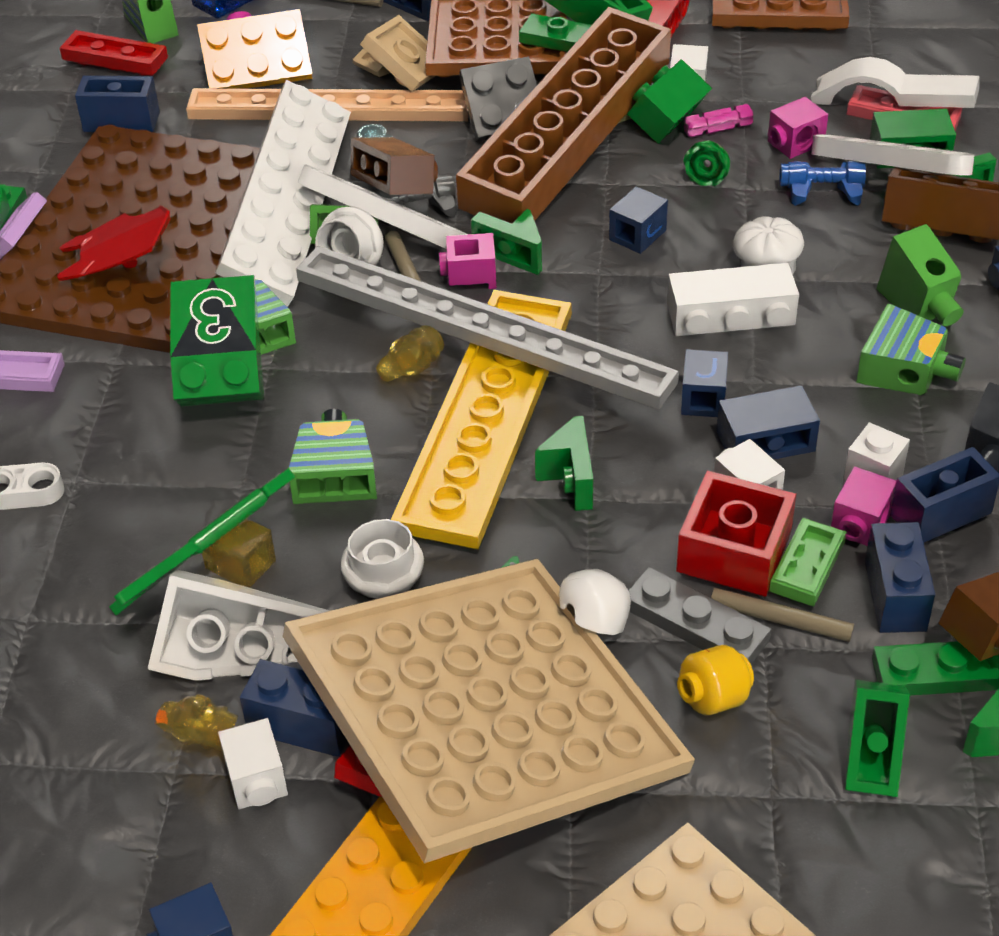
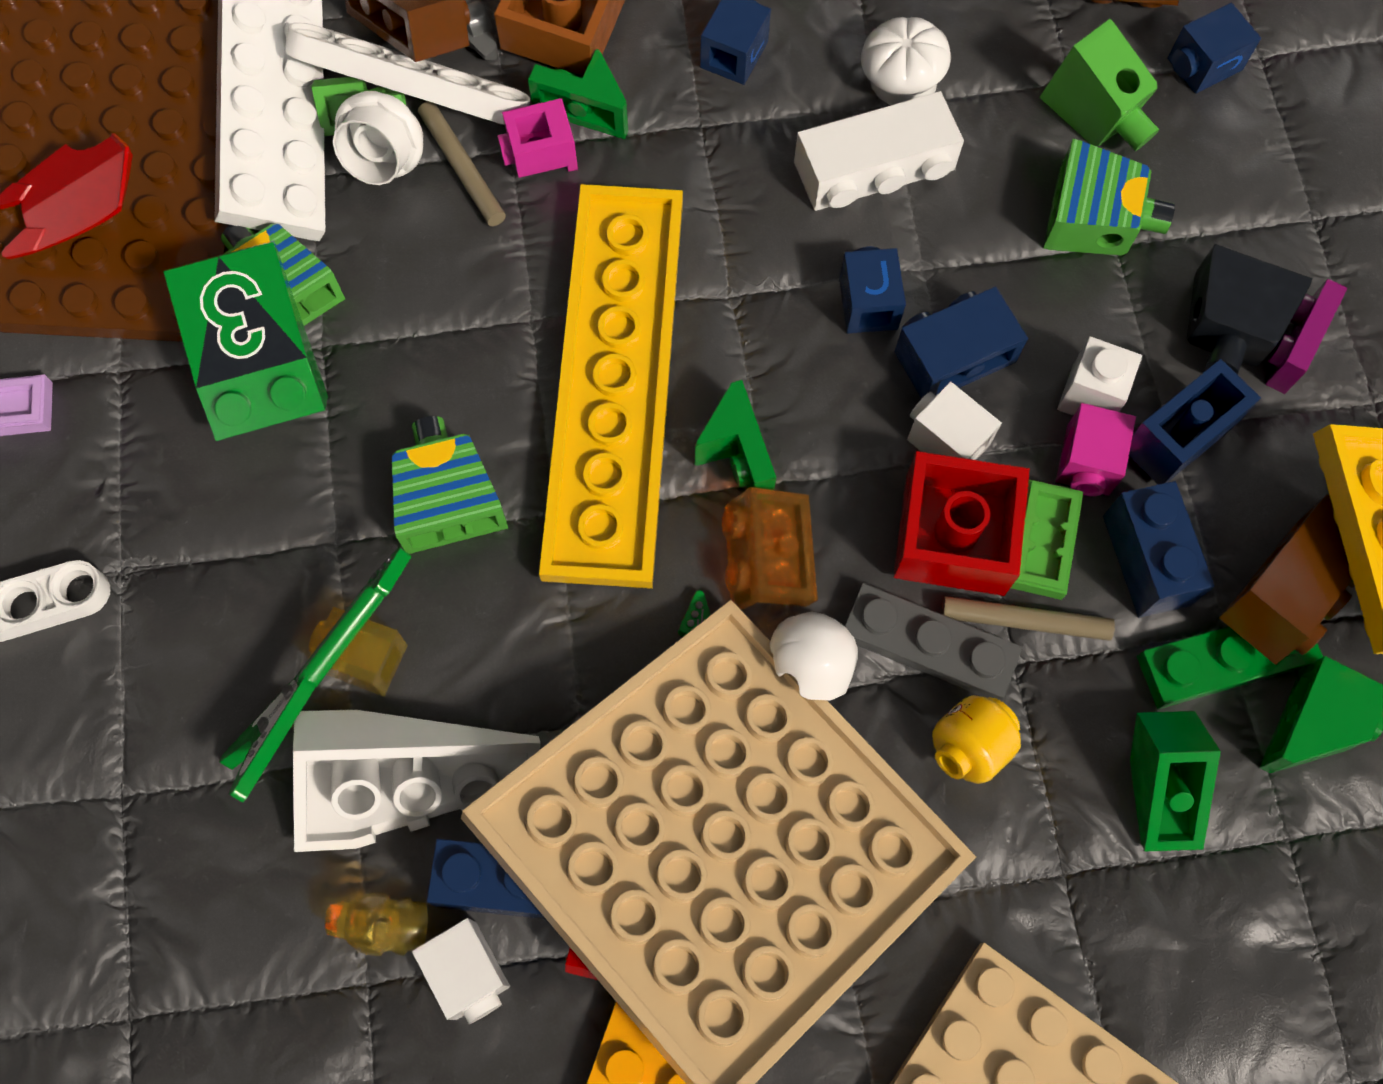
camera: 15 degrees left, 25 degrees up
light grey plate [296,246,679,410] -> none
white piece [341,519,424,598] -> none
clear yellow animal [376,325,444,382] -> none
none -> clear orange bracket [722,487,818,610]

